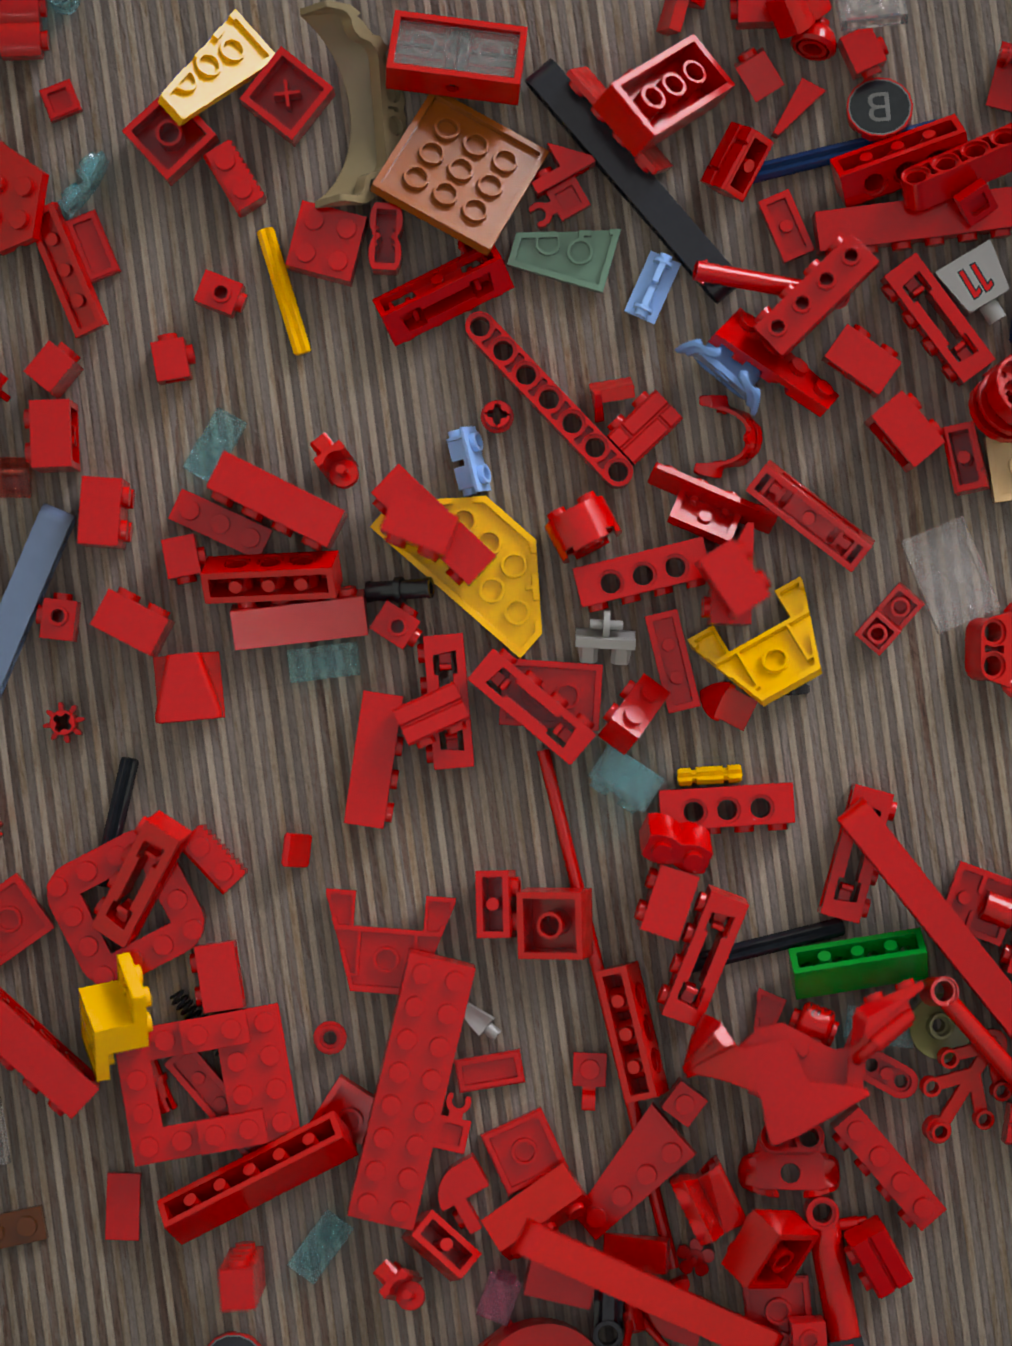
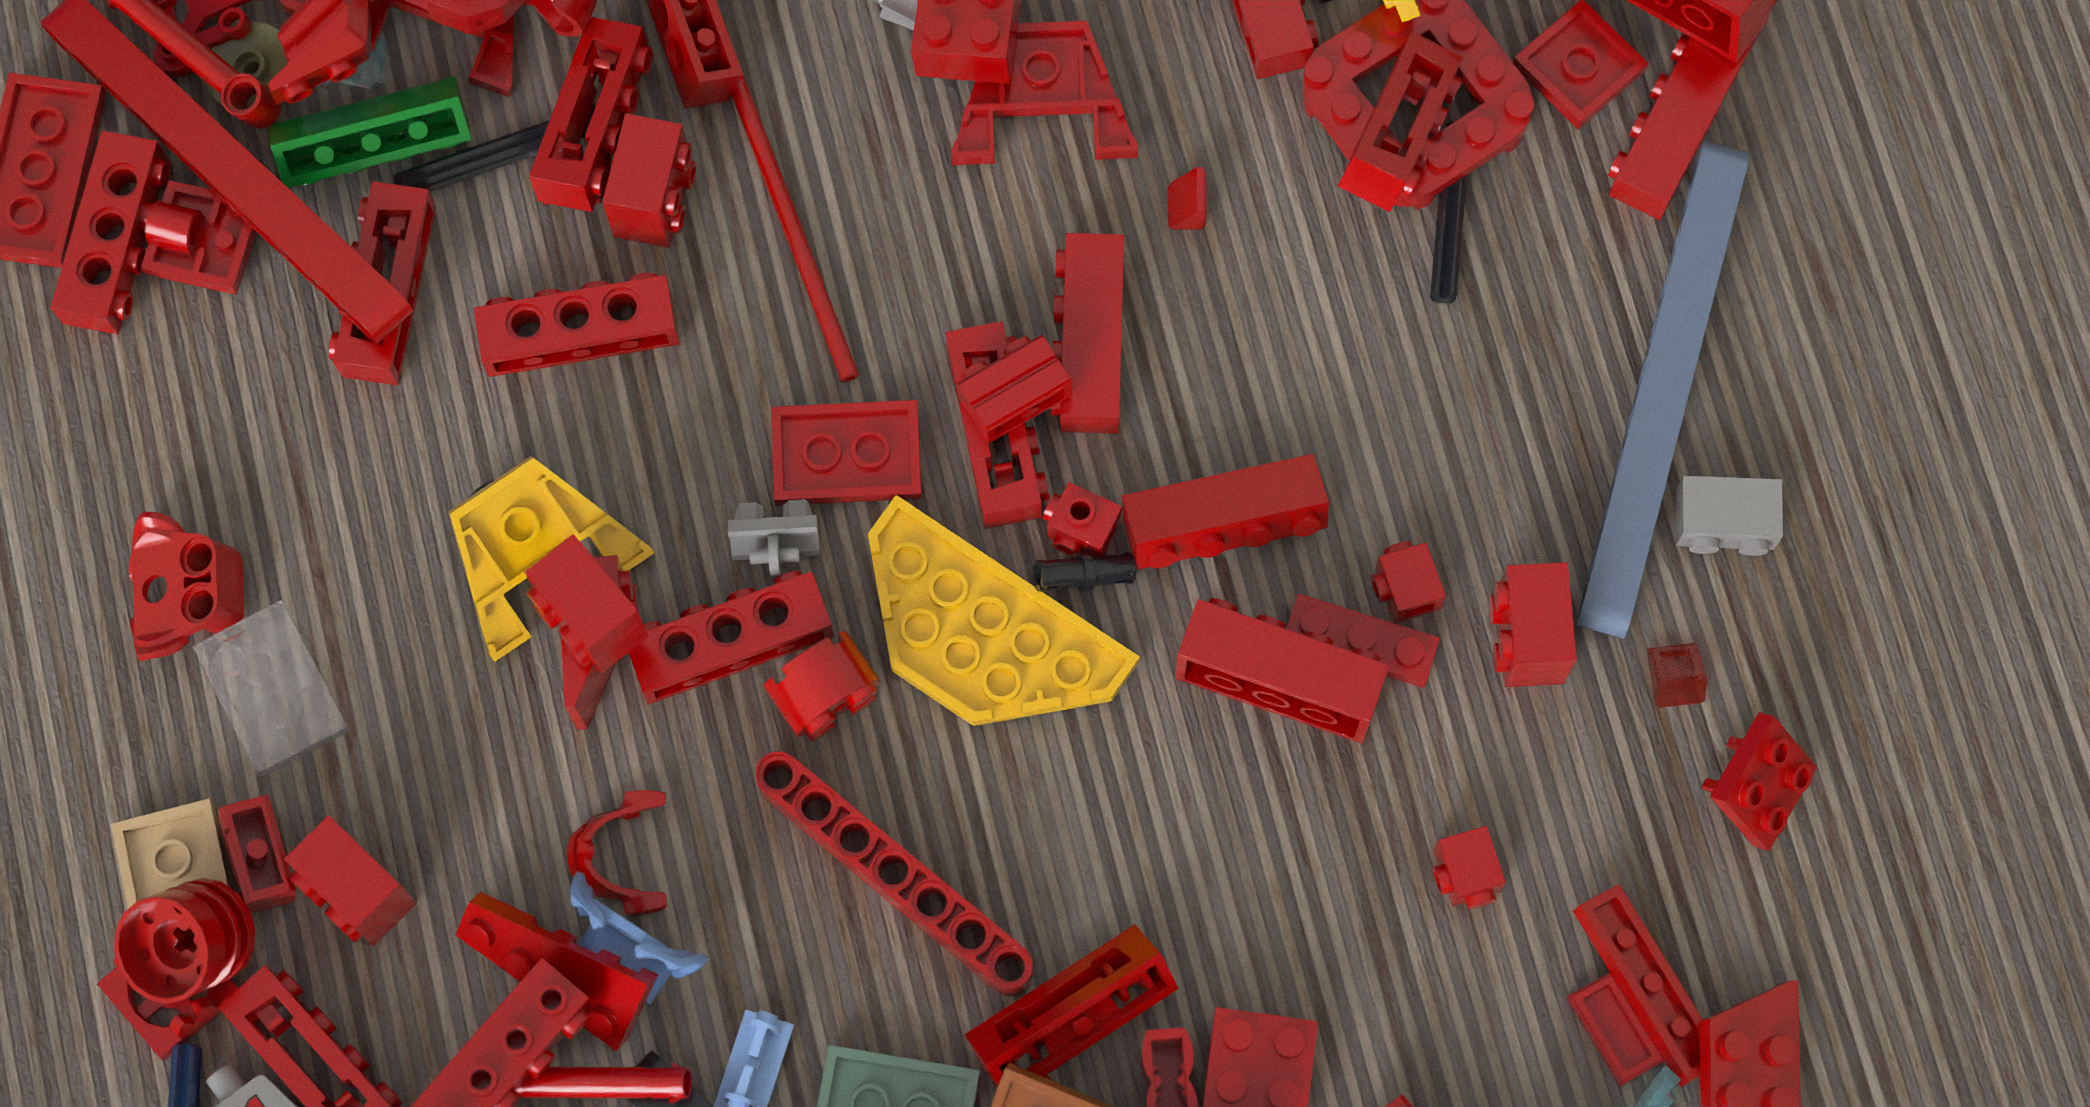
camera: 175 degrees right, 15 degrees down
red brick [24,340,84,399] -> none
red brick [24,399,81,473] -> none
red brick [36,592,81,642] -> none
red gear [43,702,86,743] -> none
red brick [90,587,175,657] -> none
red piece [153,651,226,724] -> none
red brick [182,824,248,895] -> none
clear light blue slope [183,407,248,482] -> none
red brick [194,269,248,319] -> none
red brick [200,550,343,604] -> none
yellow axle [257,227,311,356] -> none
clear light blue slope [287,642,361,683] -> none
red hips [309,432,359,489] -> none
red brick [371,463,497,586] -> none
red brick [380,492,460,561] -> none
light blue hinge [446,426,491,497] -> none
red brick [467,648,596,766] -> none
red brick [475,870,521,938] -> none
red bush [481,400,514,434] -> none
red brick [516,887,593,960] -> none
clear light blue brick [587,744,666,815] -> none
red tile [589,377,635,423] -> none
red brick [598,673,671,756] -> none
red brick [607,389,683,467] -> none
red brick [639,813,713,874] -> none
red plate [644,609,701,714] -> none
red bracket [647,462,778,545] -> none
yellow axle [677,764,742,786] -> none
red tile [700,682,758,731] -> none
red brick [745,460,875,573] -> none
red head [788,1001,840,1047] -> none
red brick [821,324,902,398] -> none
red slope [854,581,925,656] -> none

